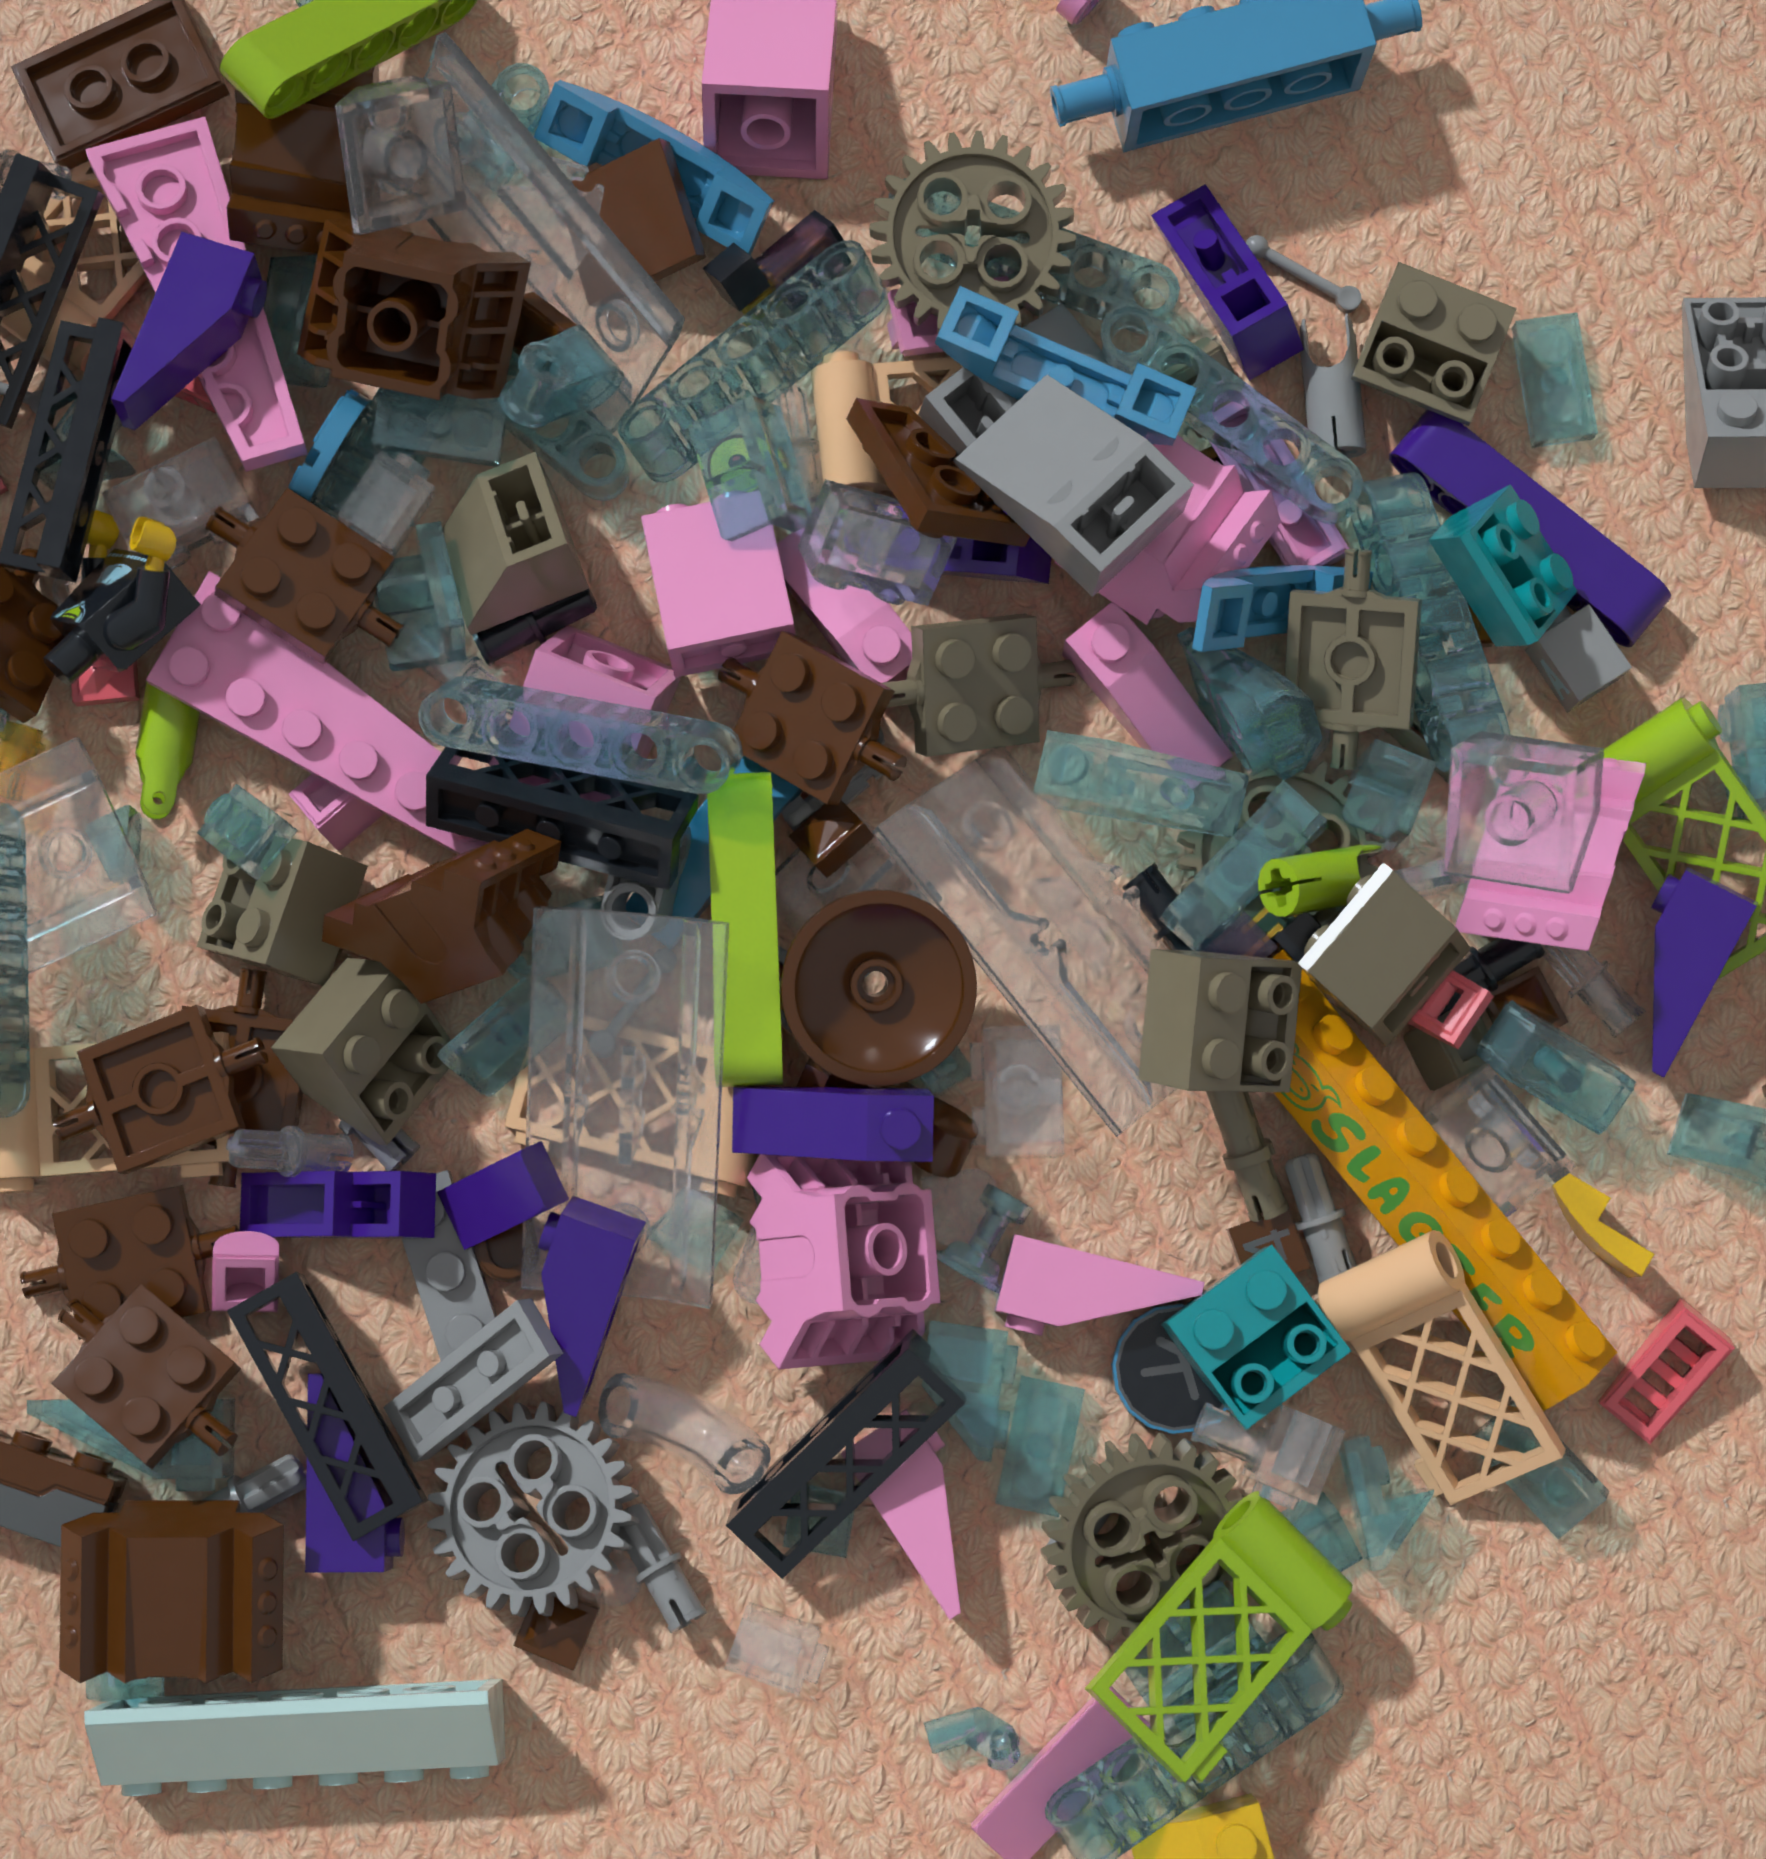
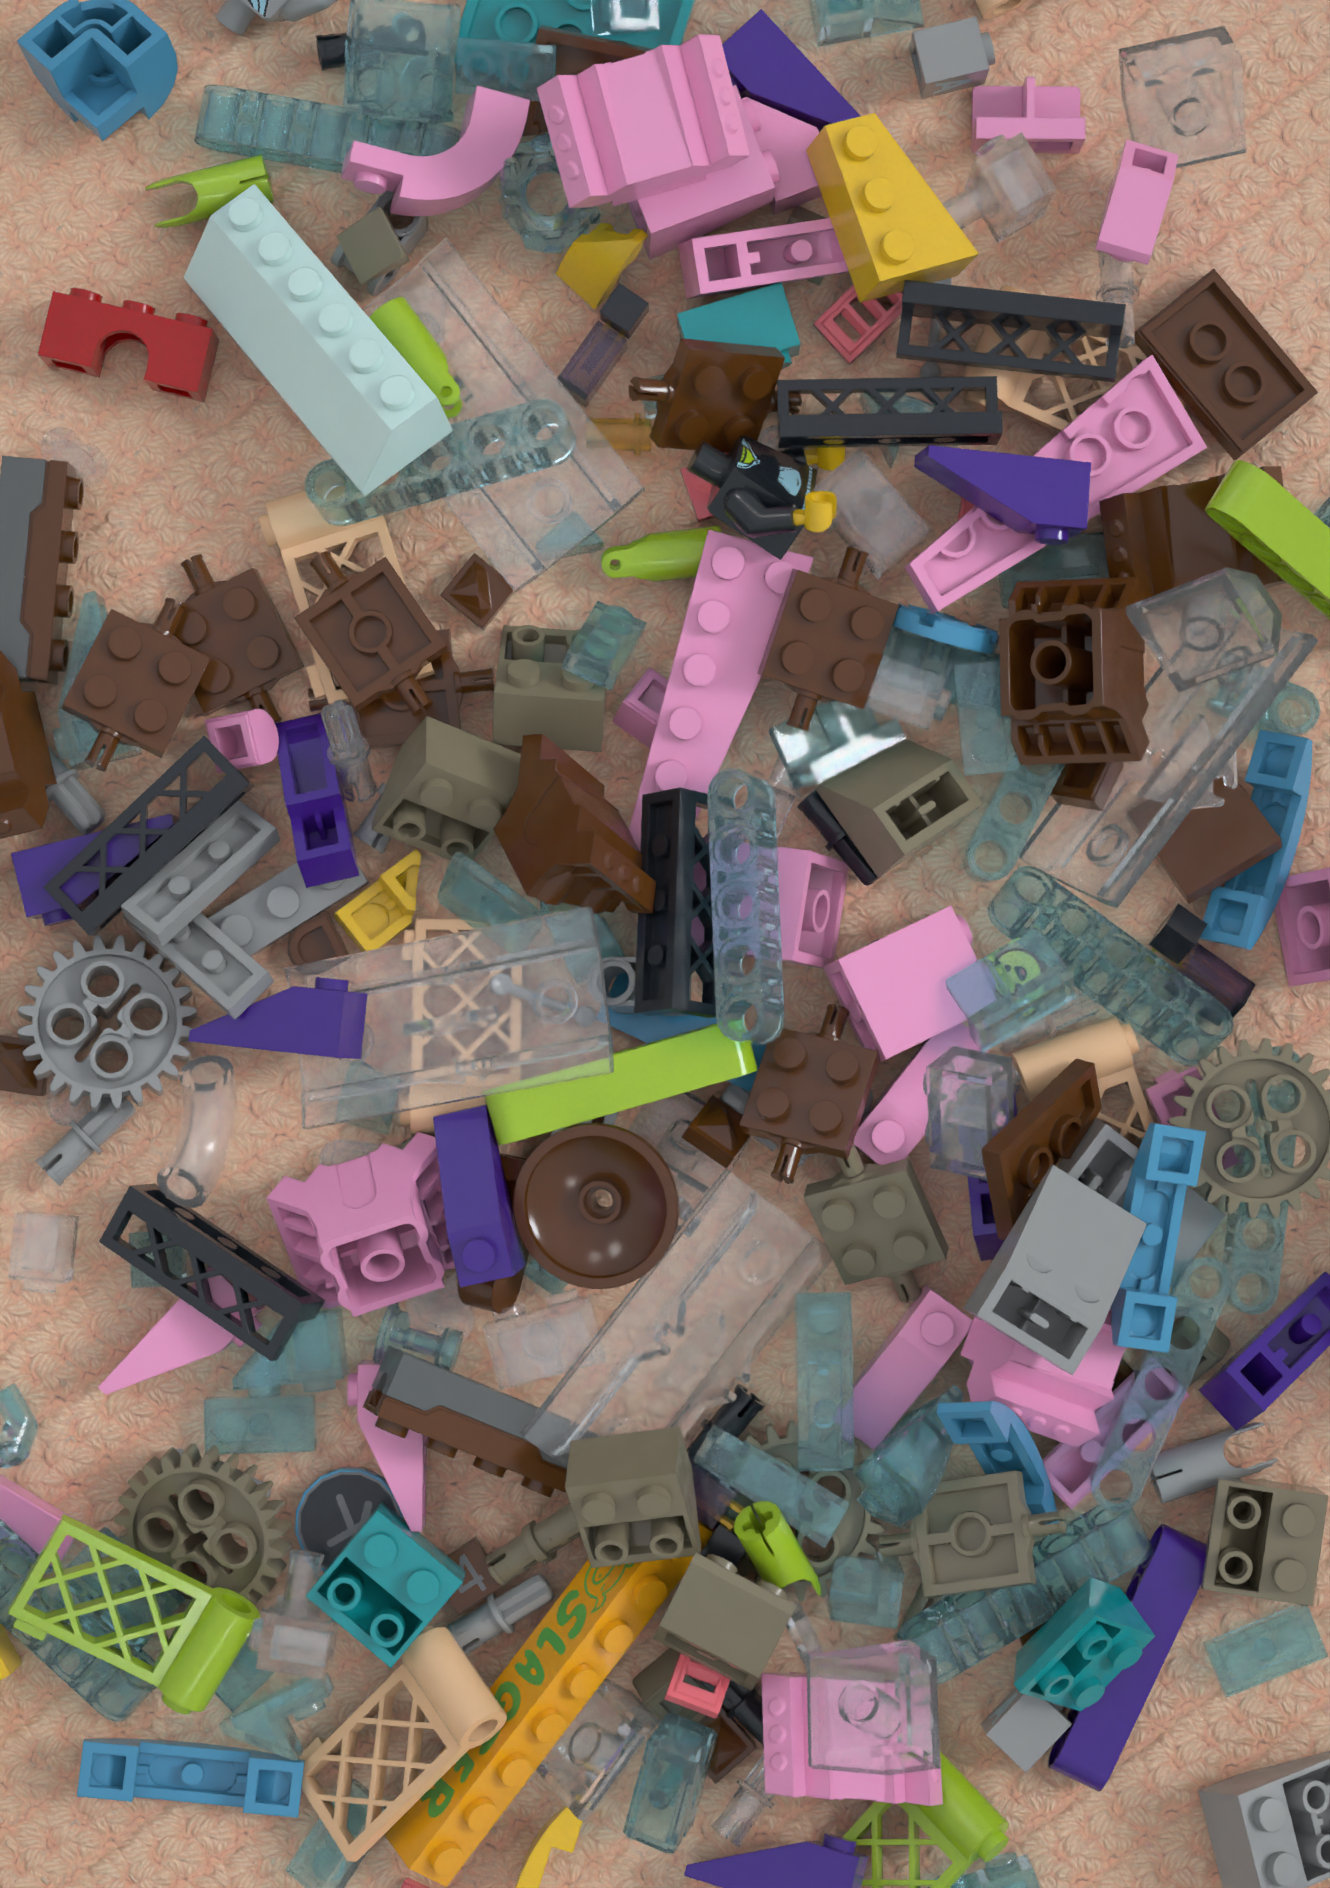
camera: 75 degrees right, 5 degrees up
dark purple slope [437,1141,570,1250] -> none
clear light blue piece [499,325,624,428] -> none
light grey hinge [1245,235,1362,313] -> none
none -> dark azure slope [77,1738,305,1818]
none -> light grey plate [121,800,280,947]
none -> yellow slope [333,849,421,959]
none -> piece [363,1345,598,1498]
none -> reddish brown tile [441,553,517,631]

